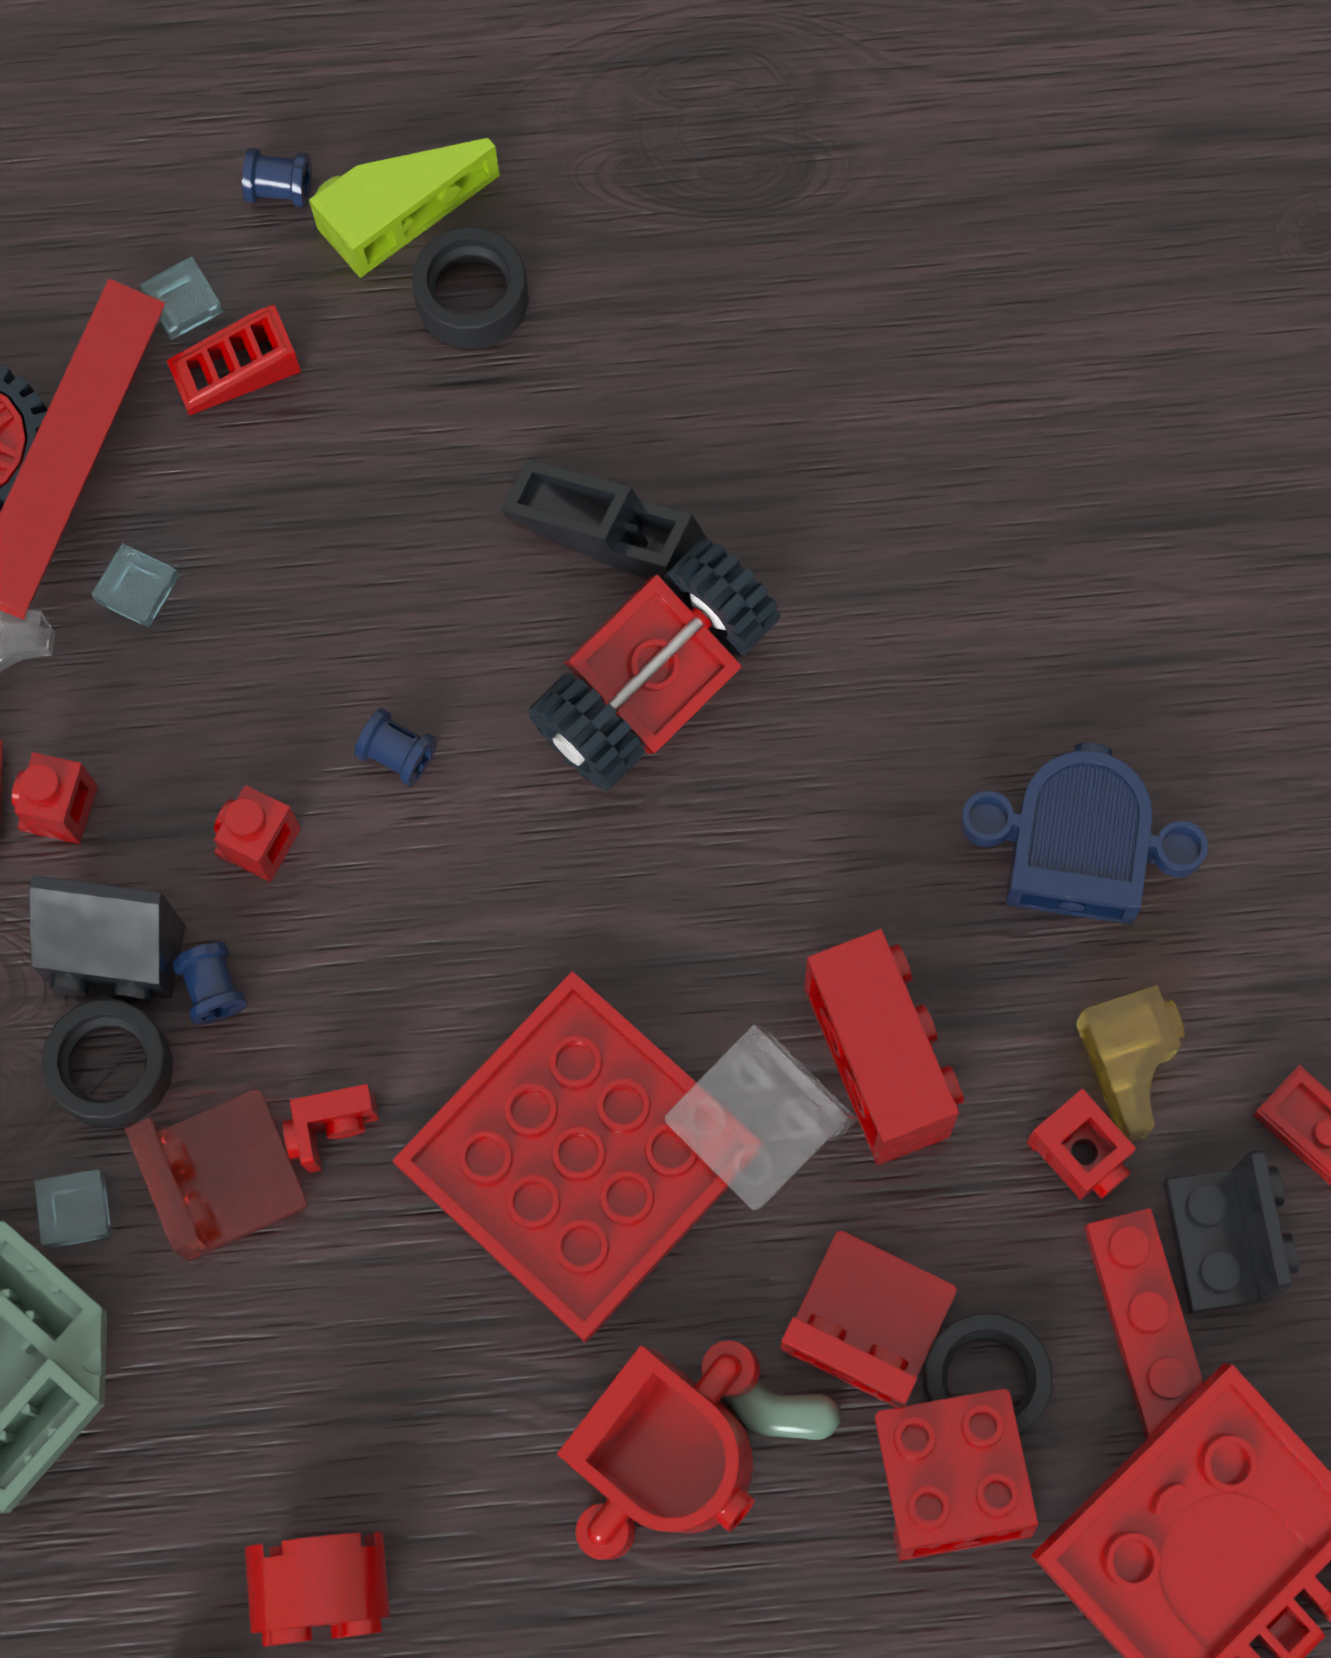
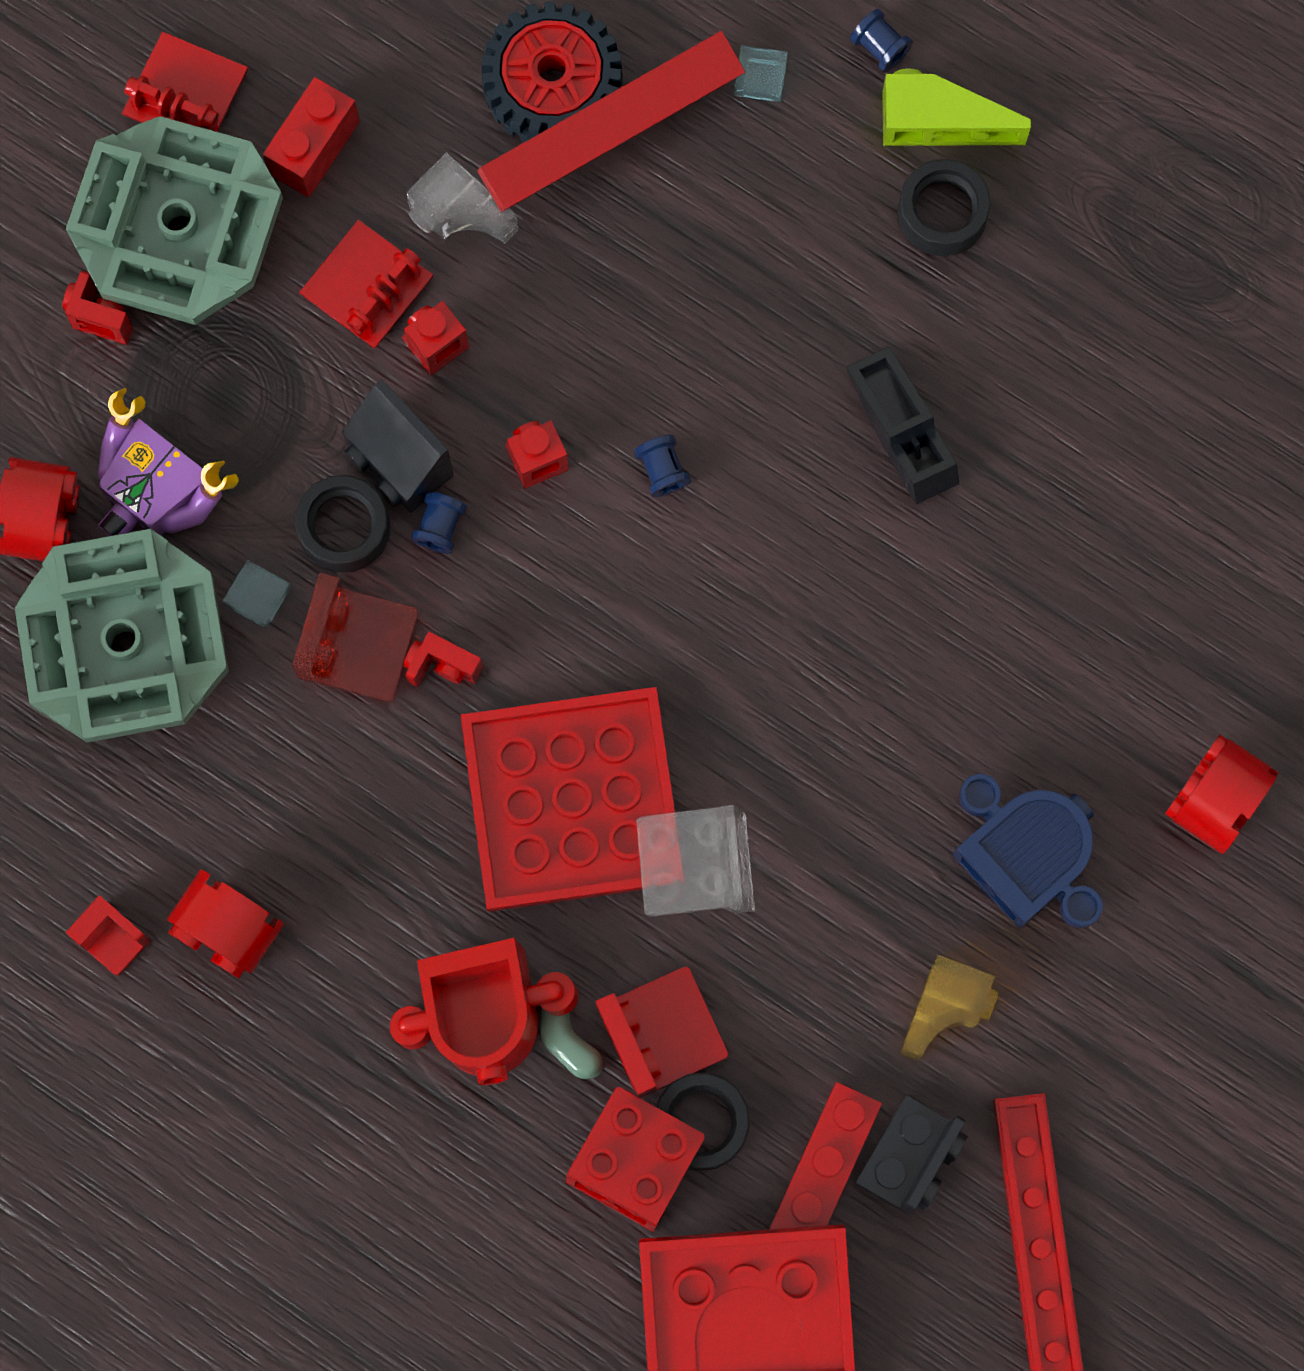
camera: 35 degrees right, 5 degrees up
clear light blue tile [91,543,179,628] -> none
red slope [166,304,301,416] -> none
plate [527,539,781,791] -> none
red brick [804,929,964,1166] -> none
red brick [1026,1088,1136,1200] -> none
none -> red brick [1165,734,1279,855]

